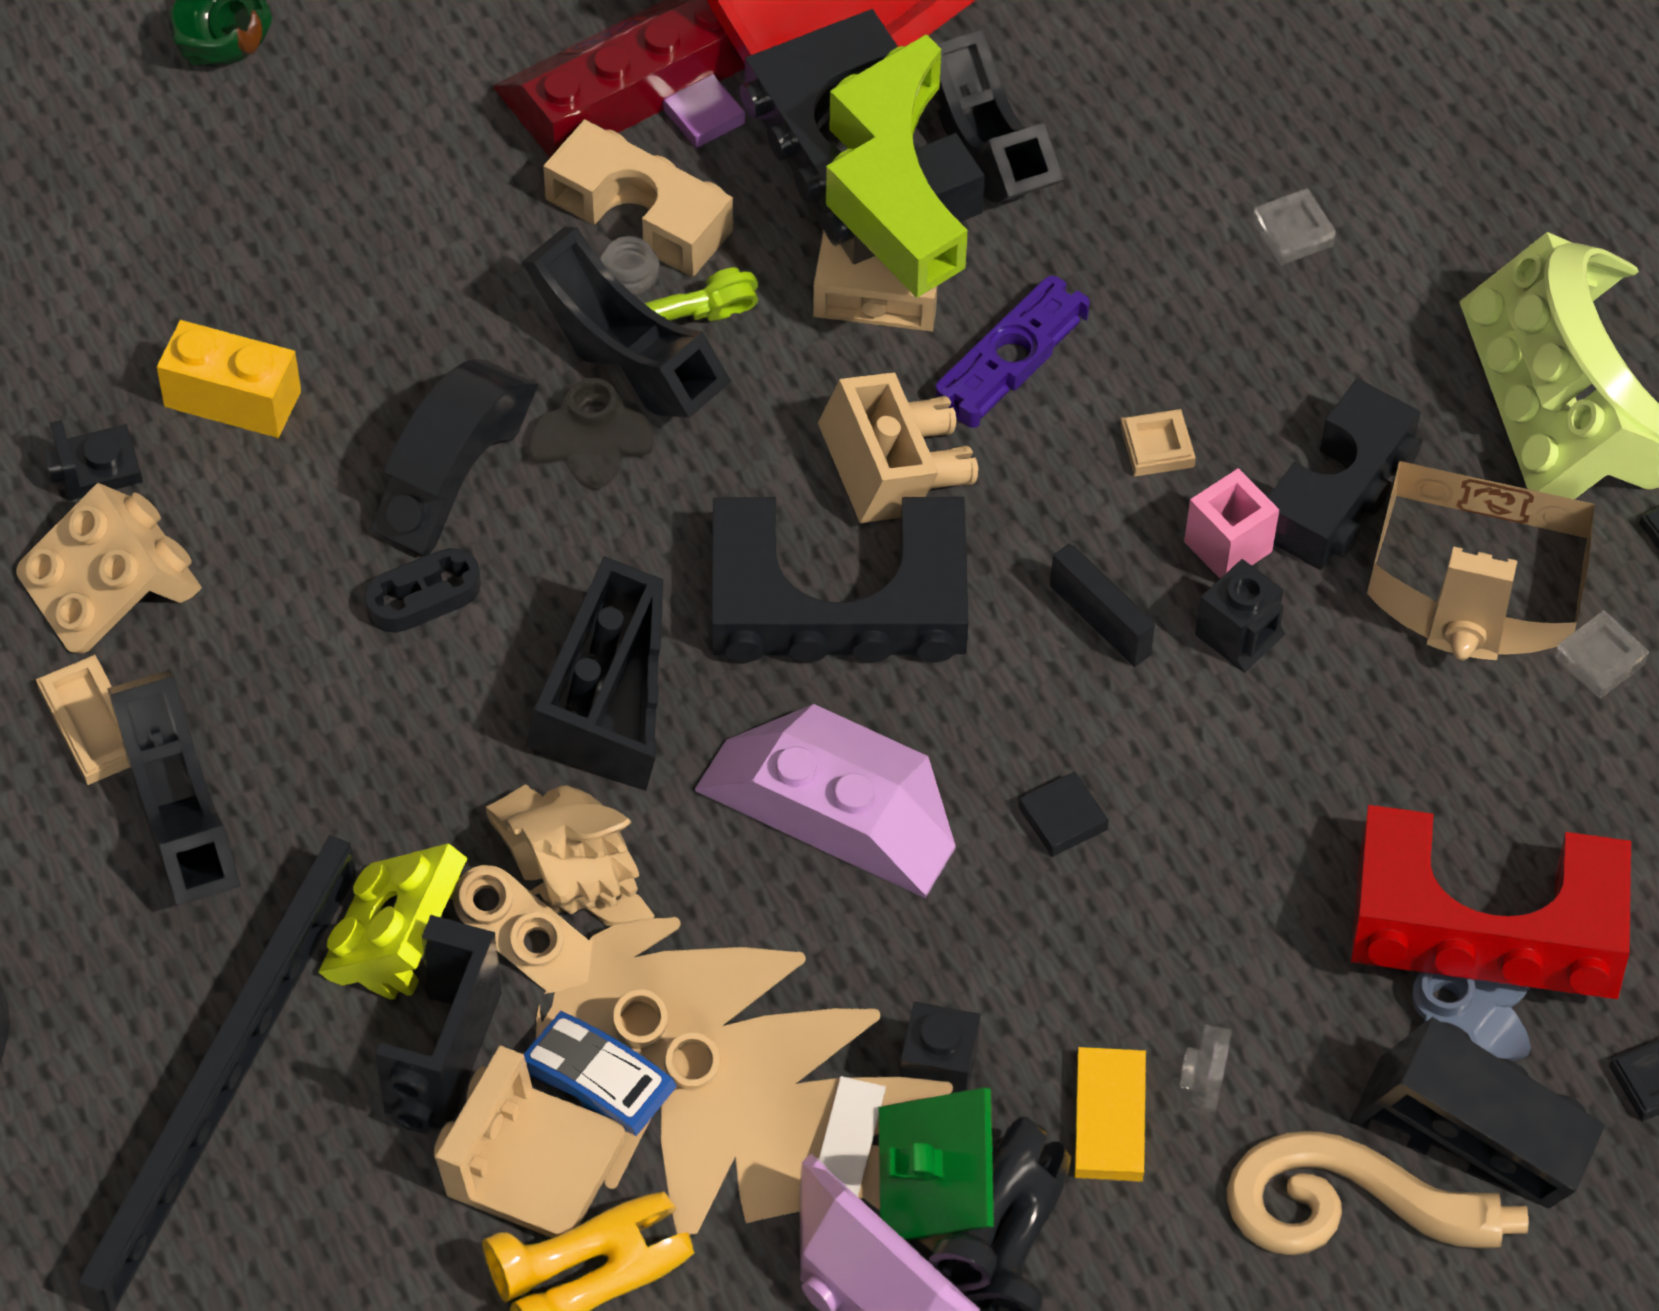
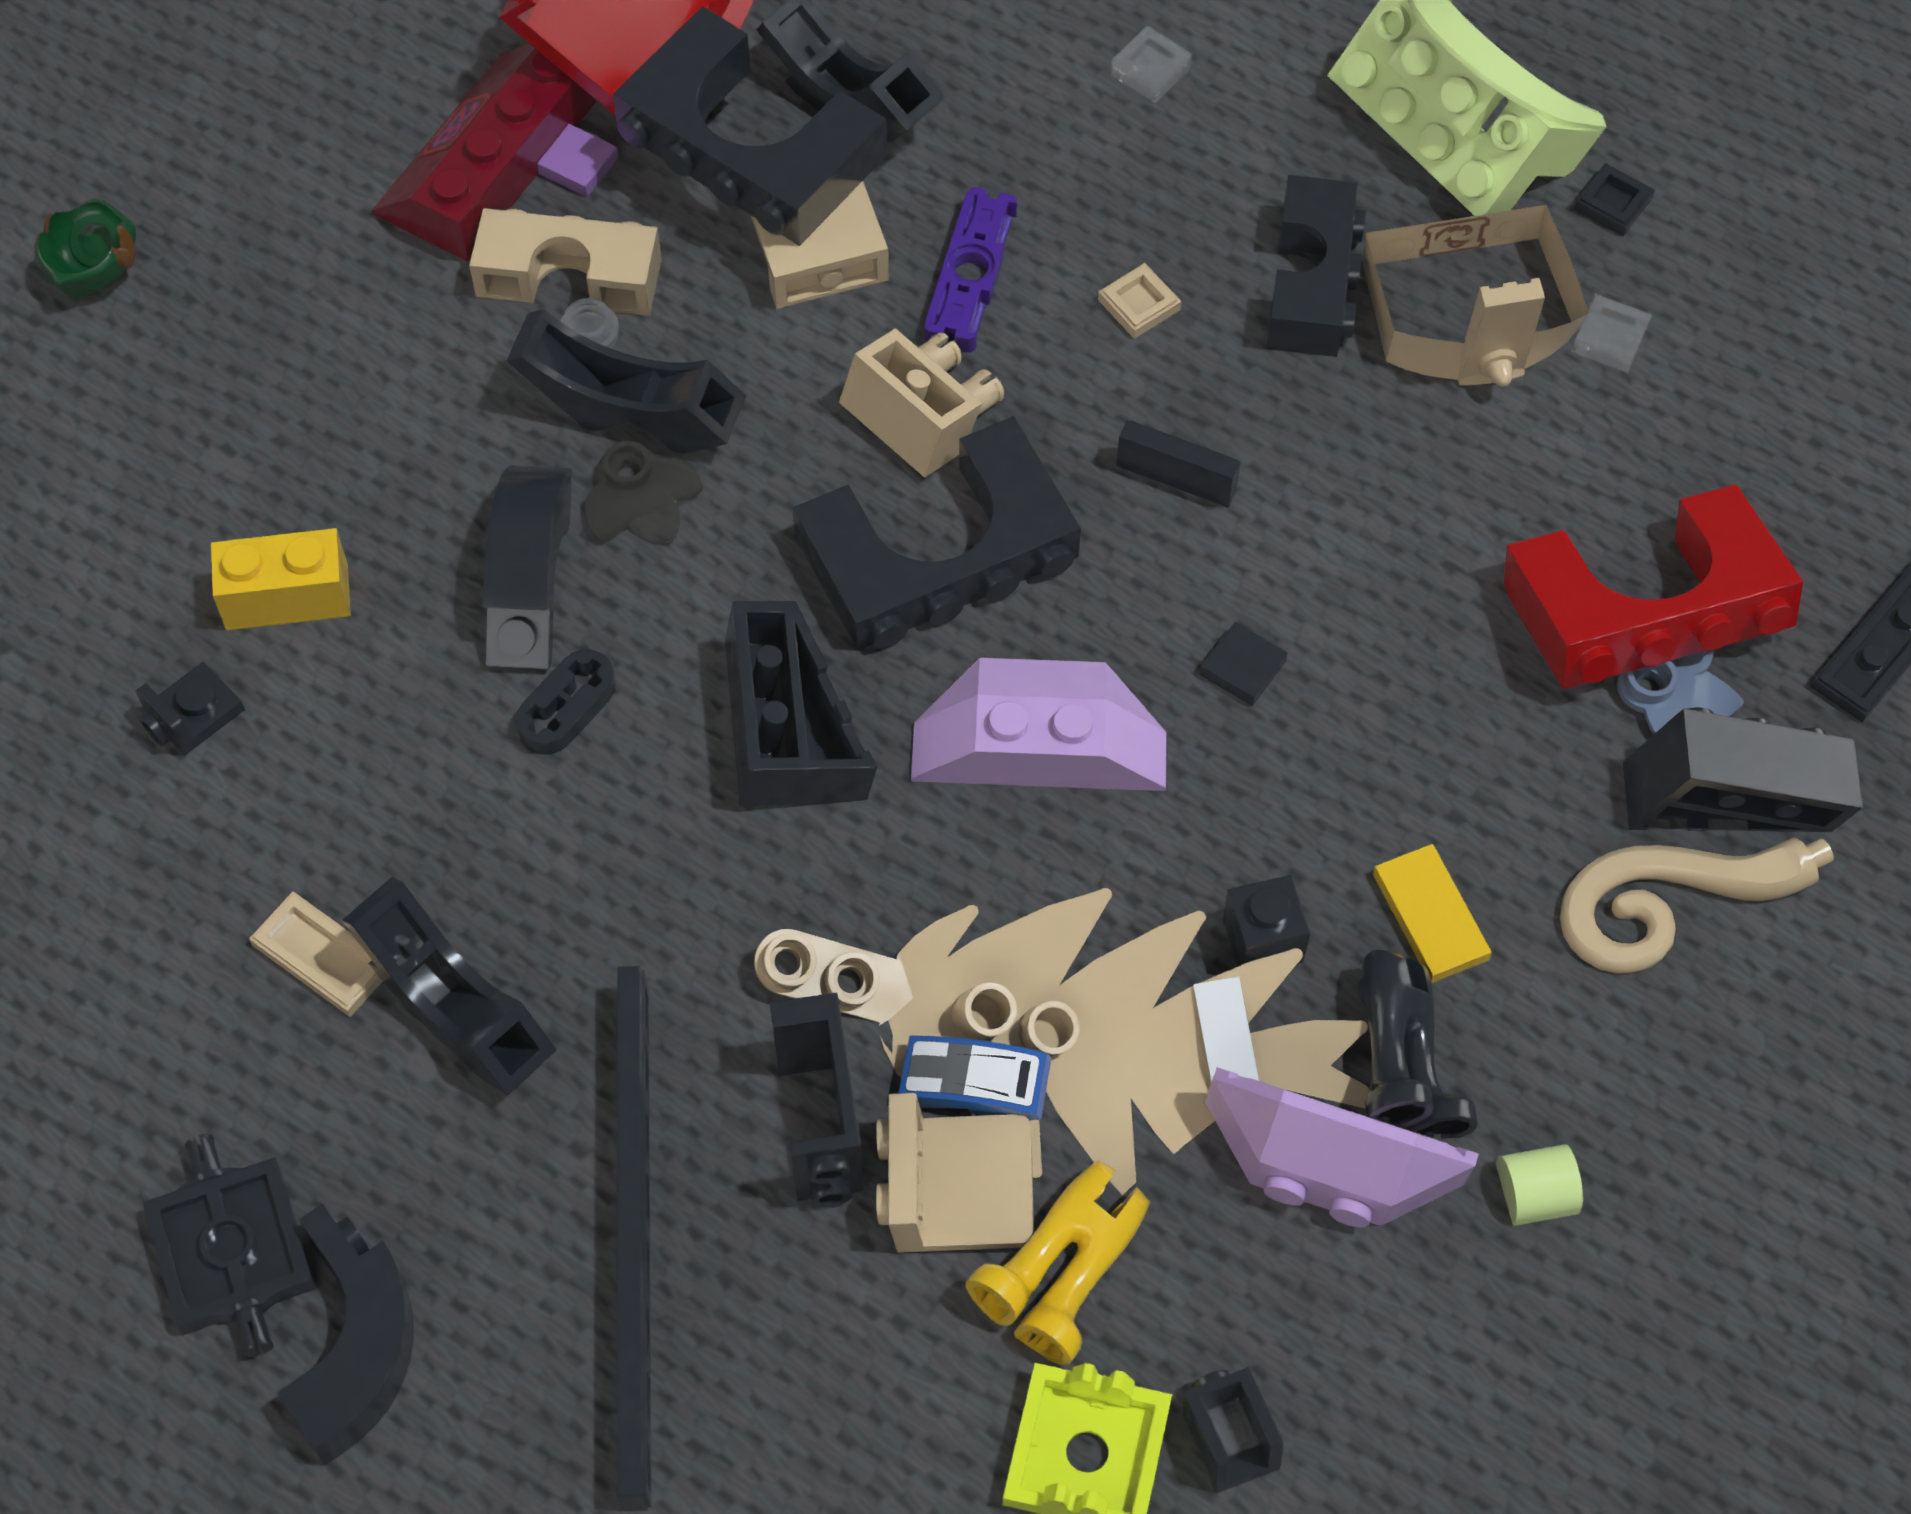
camera: 25 degrees left, 5 degrees up
tan bracket [16,483,202,654] -> none
neon yellow piece [318,843,467,1000] -> none
tan piece [486,785,654,926] -> none
lime plate [644,267,758,322] -> none
lime arch [826,34,968,298] -> none
green piece [879,1087,994,1241] -> none
clear plate [1179,1025,1232,1117] -> none
bright pink brick [1184,468,1279,578] -> none
black window [1195,559,1286,673] -> none

